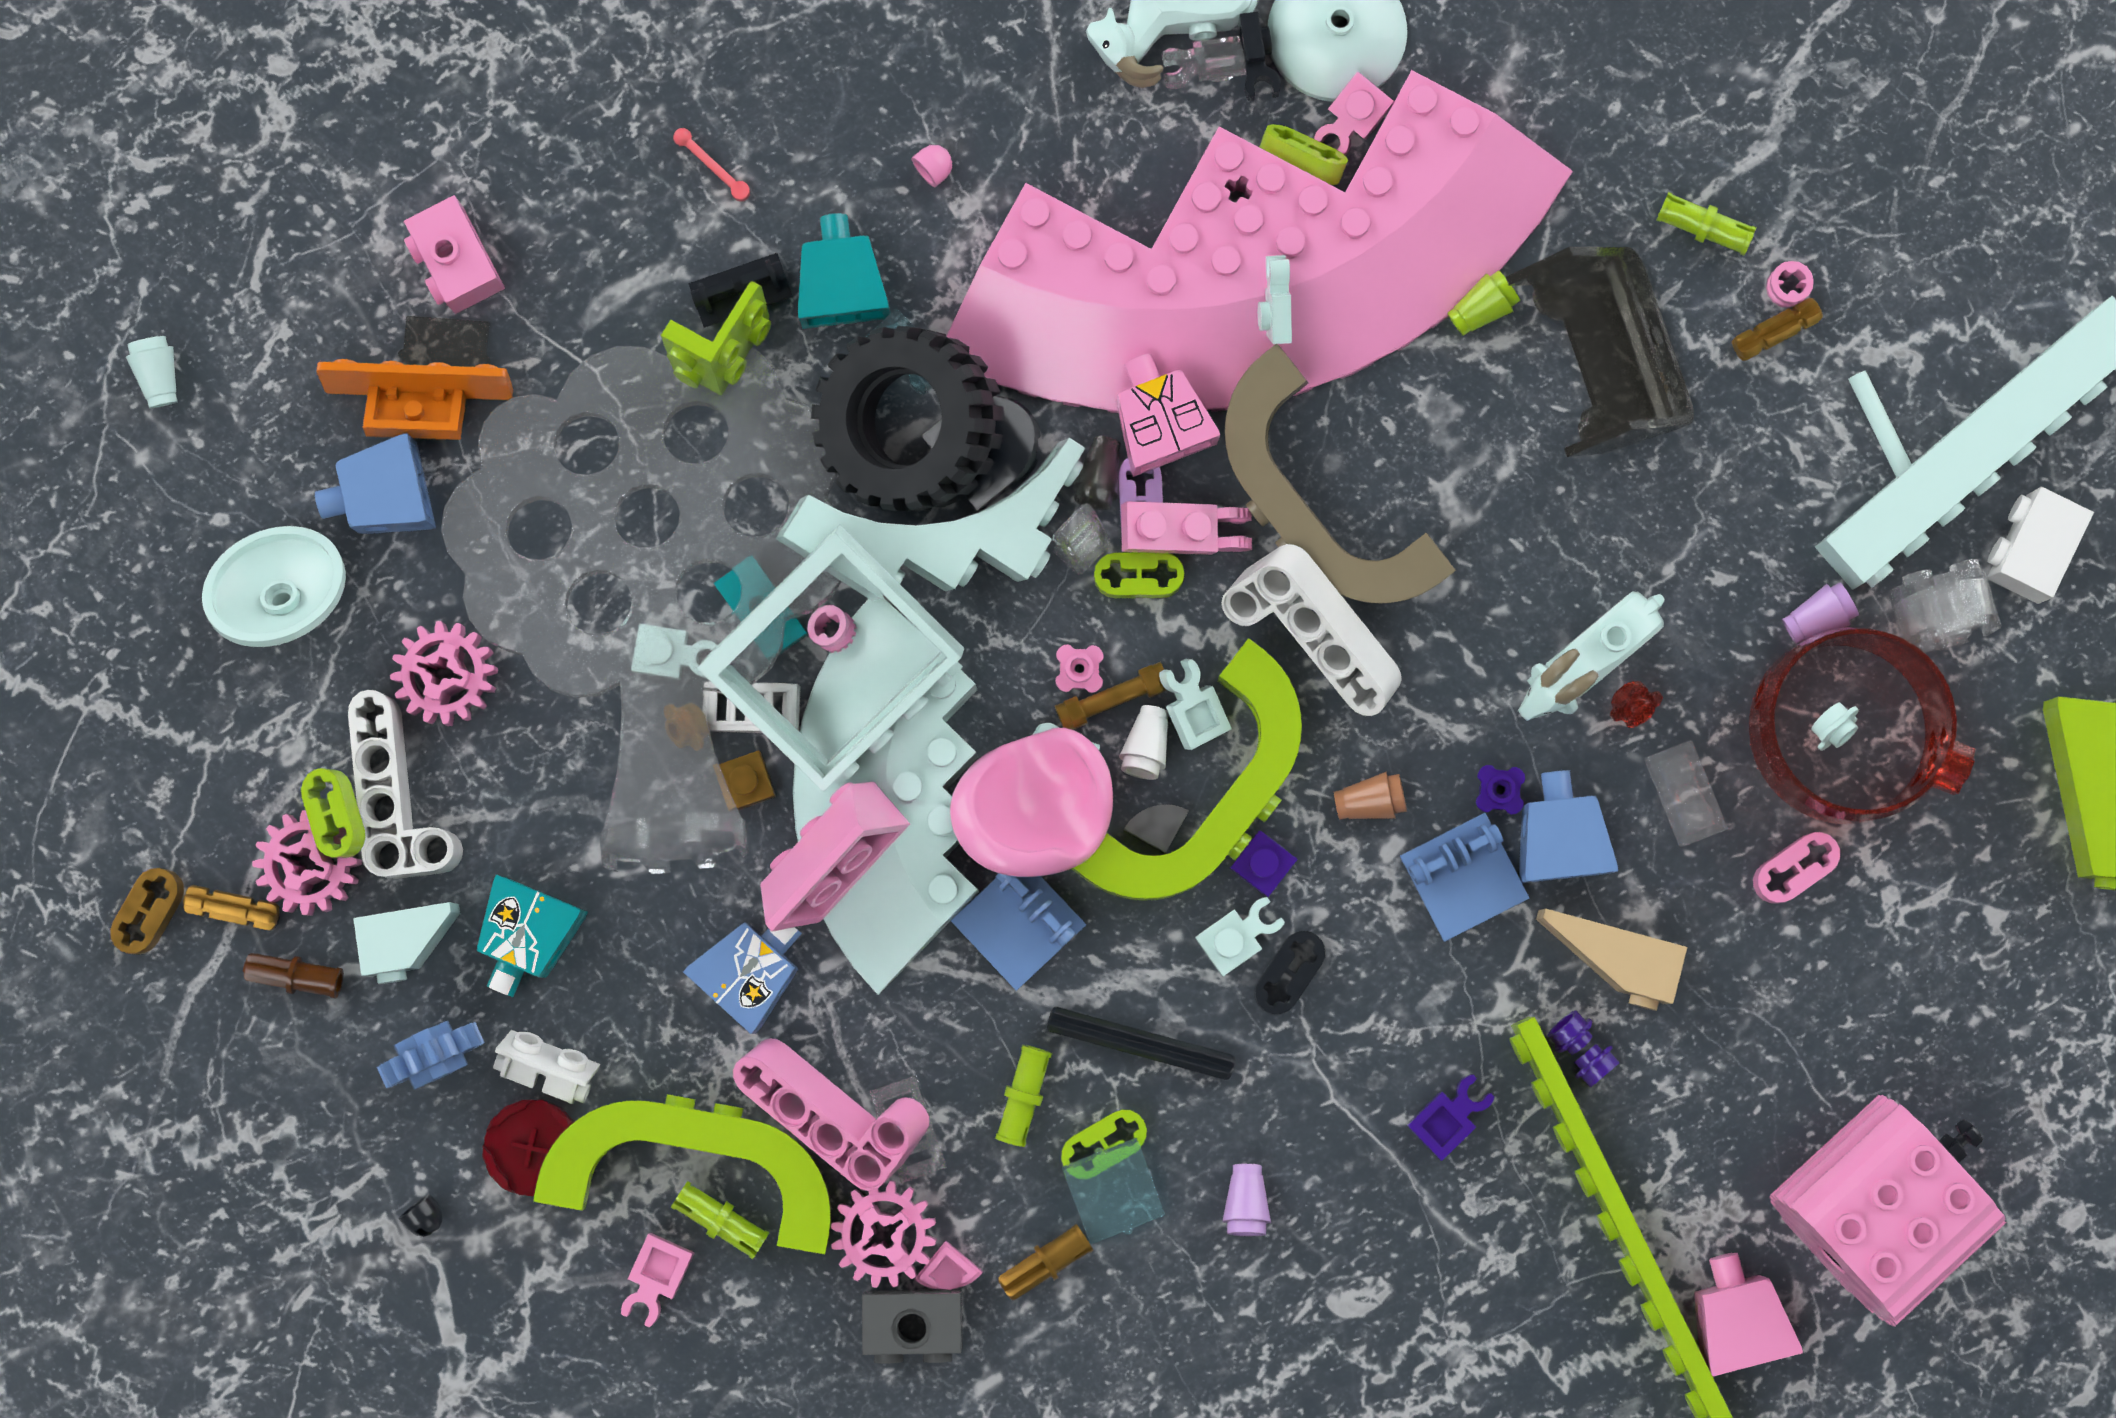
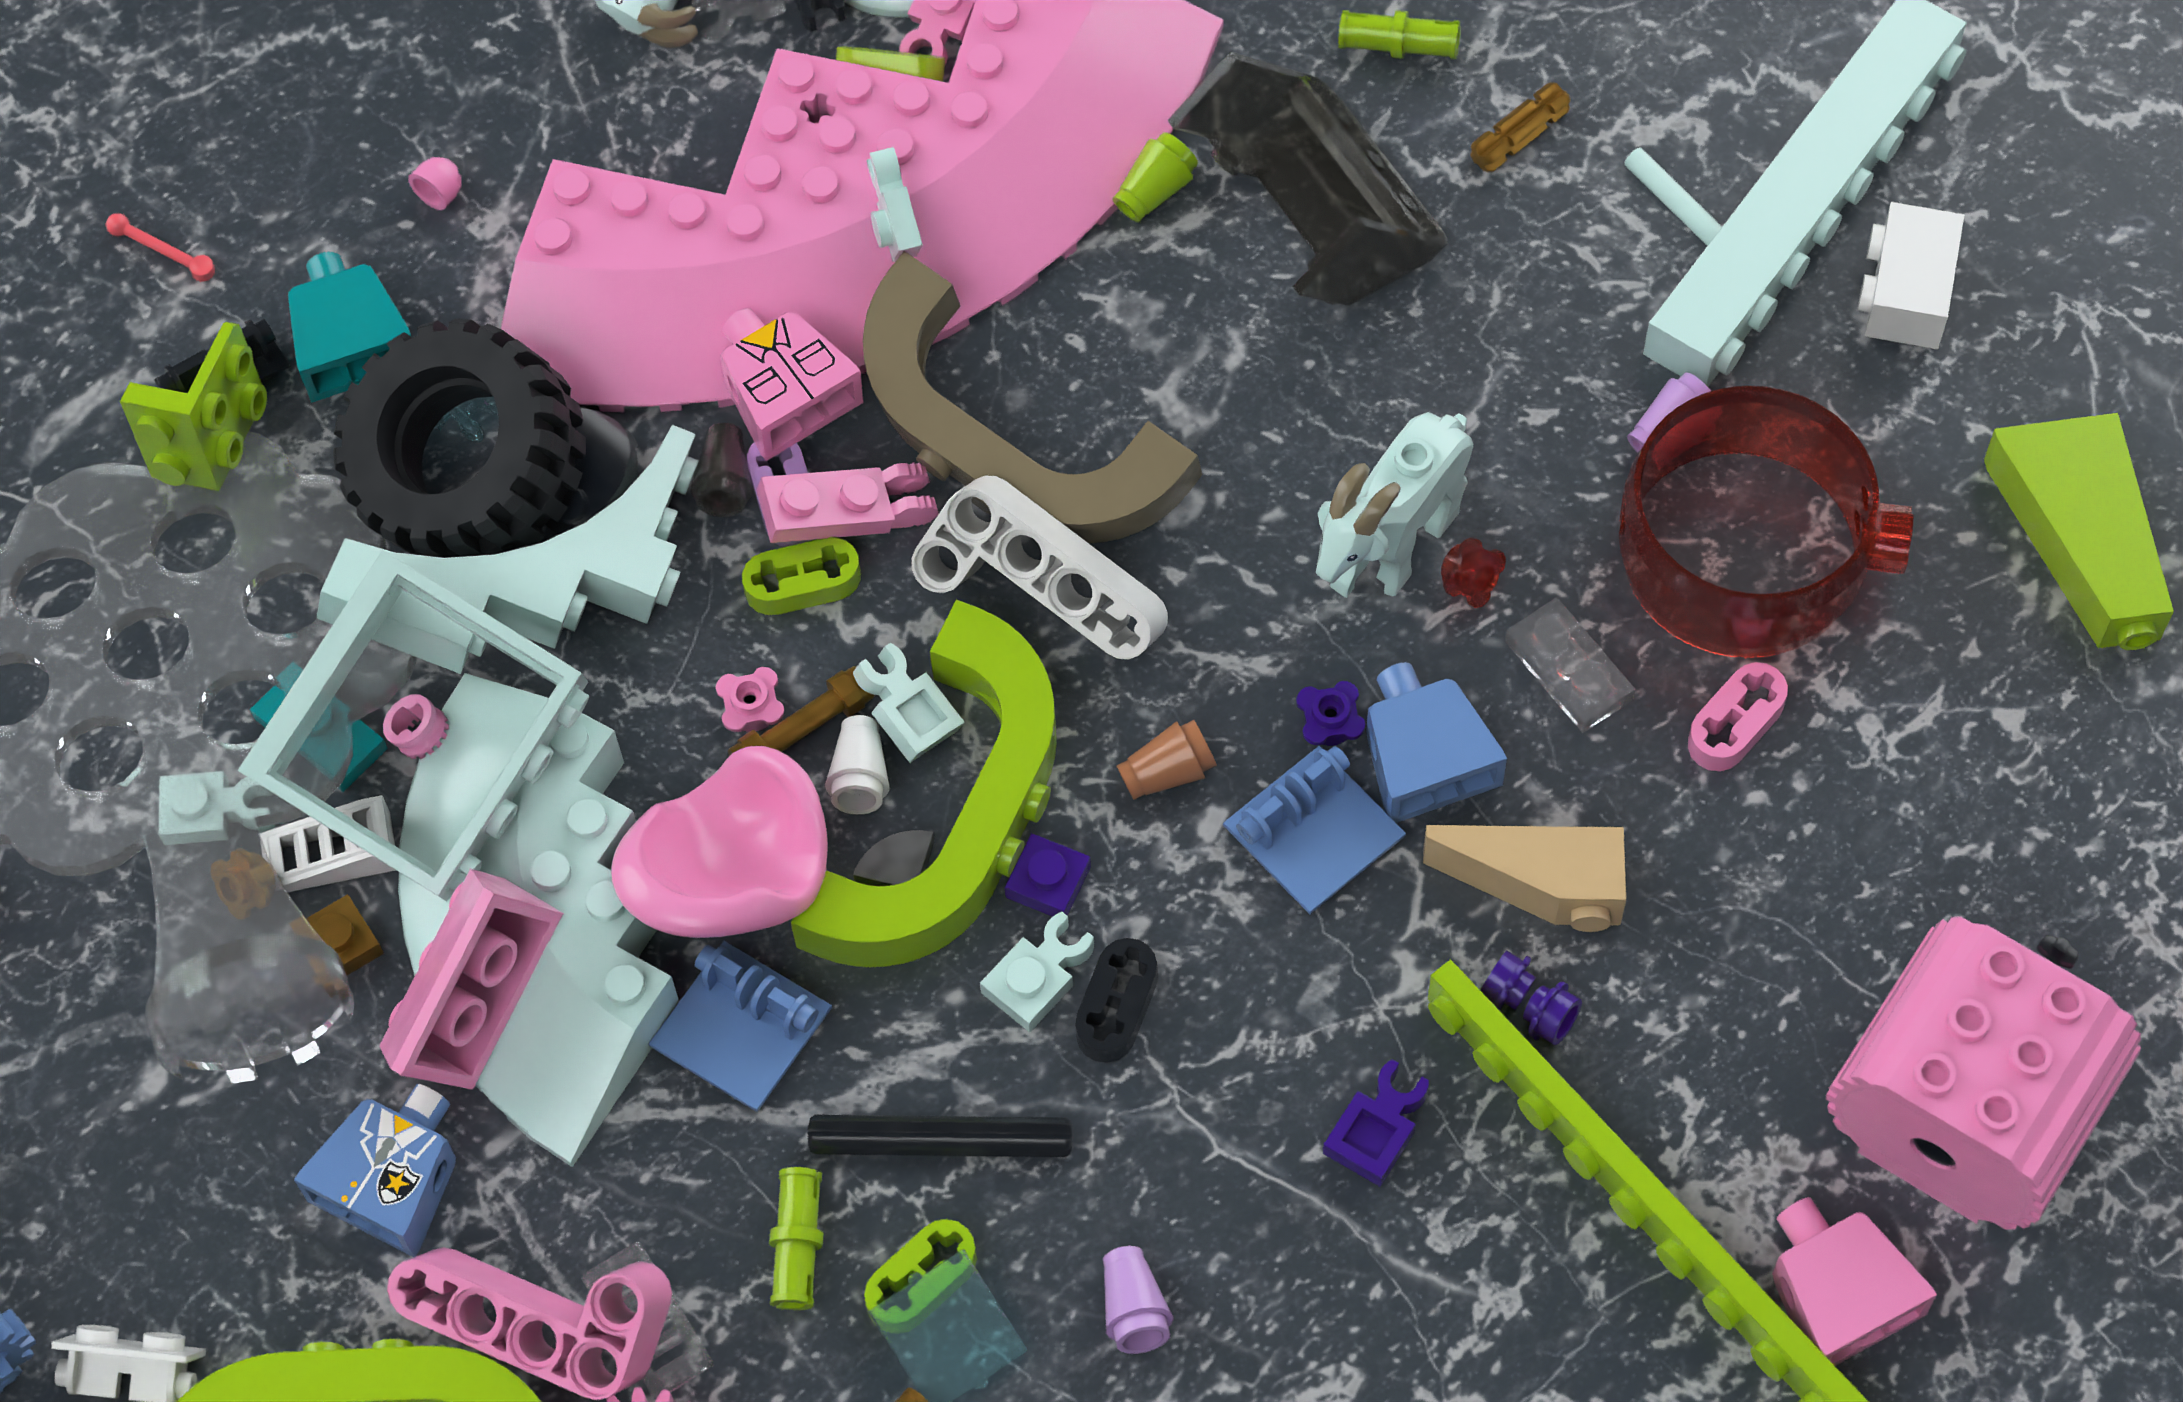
camera: 15 degrees left, 20 degrees down
teal torso [477,875,588,997] -> none
clear slope [1053,503,1110,575] -> none
bright pink bush [1766,261,1814,308] -> none
light aqua plate [1811,702,1859,751] -> none
clear brick [1889,559,2002,654] -> none

